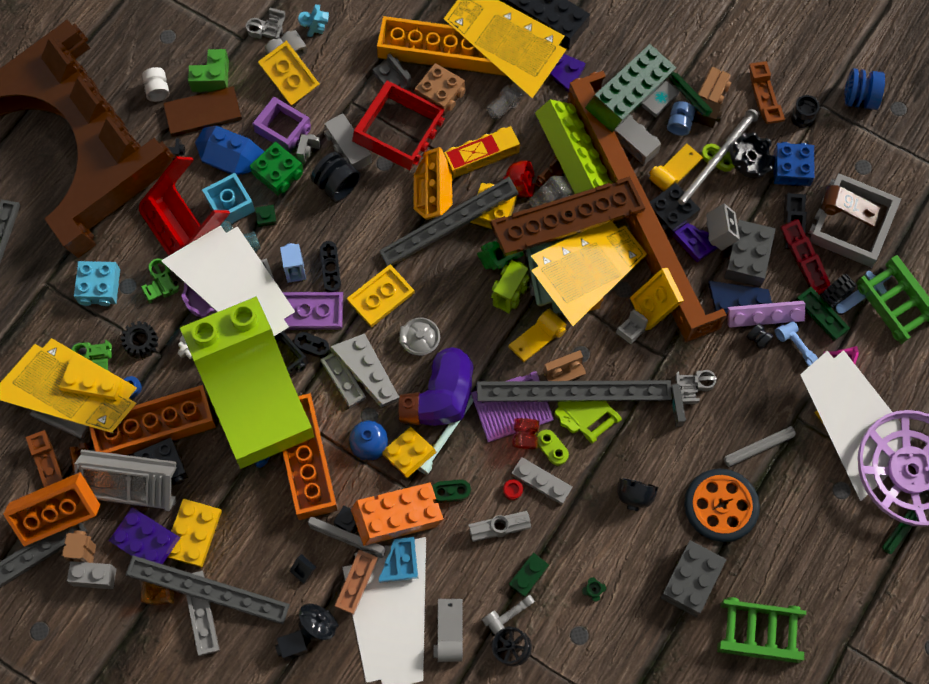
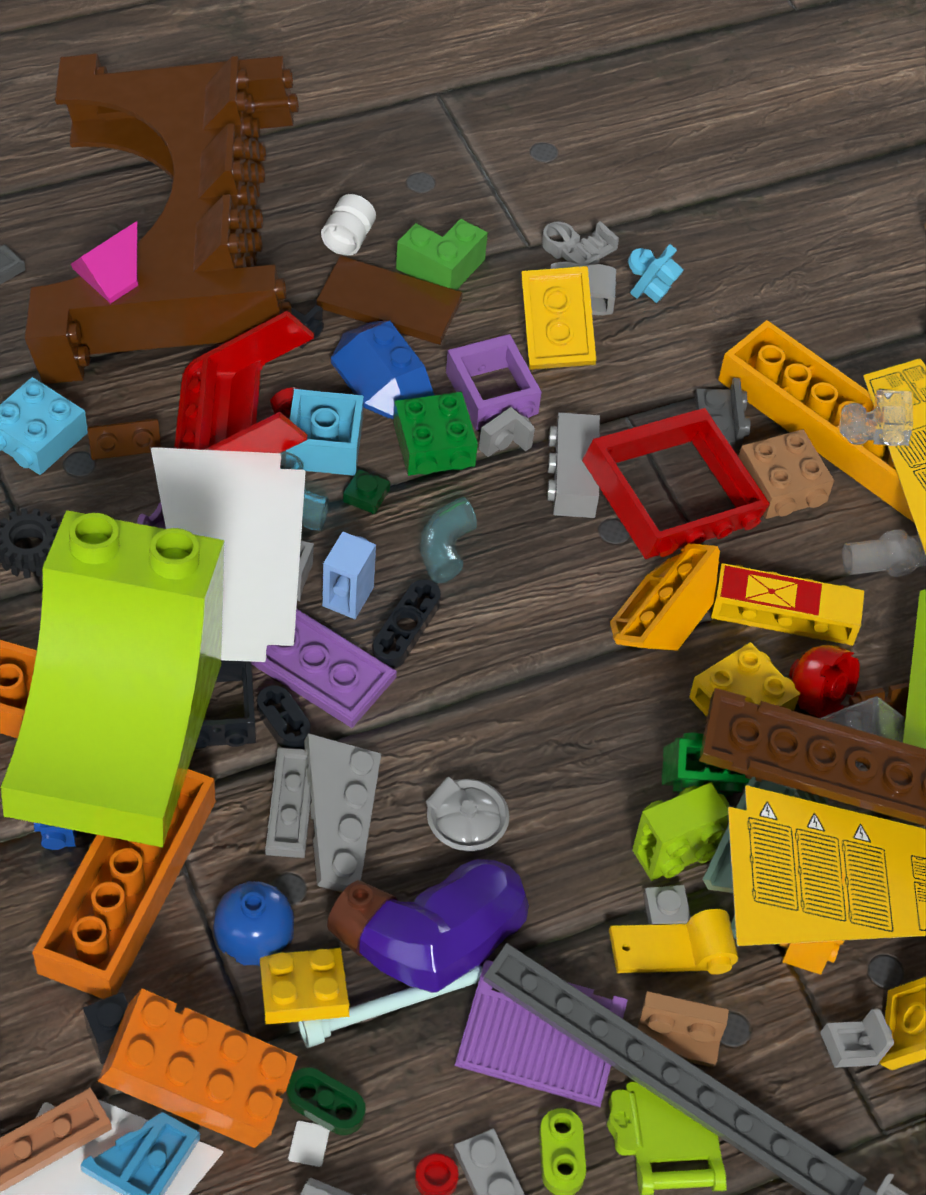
camera: 30 degrees right, 15 degrees down
bright green piece [141,258,179,304] -> none
light grey tile [308,517,386,558] -> none
black wheel [311,152,360,202] -> none
yellow plate [347,264,415,328] -> none
dark grey tile [379,177,519,266] -> none
clear red wheel [512,418,540,449] -> none
none -> dark pink slope [71,221,139,304]
none -> reddish brown hinge [87,419,161,460]
none -> red tile [270,387,299,418]
none -> white sticker [288,1121,329,1167]
none -> clear light blue cylinder [420,497,477,584]
none -> light grey plate [643,885,691,925]
none -> clear brick [839,390,913,446]

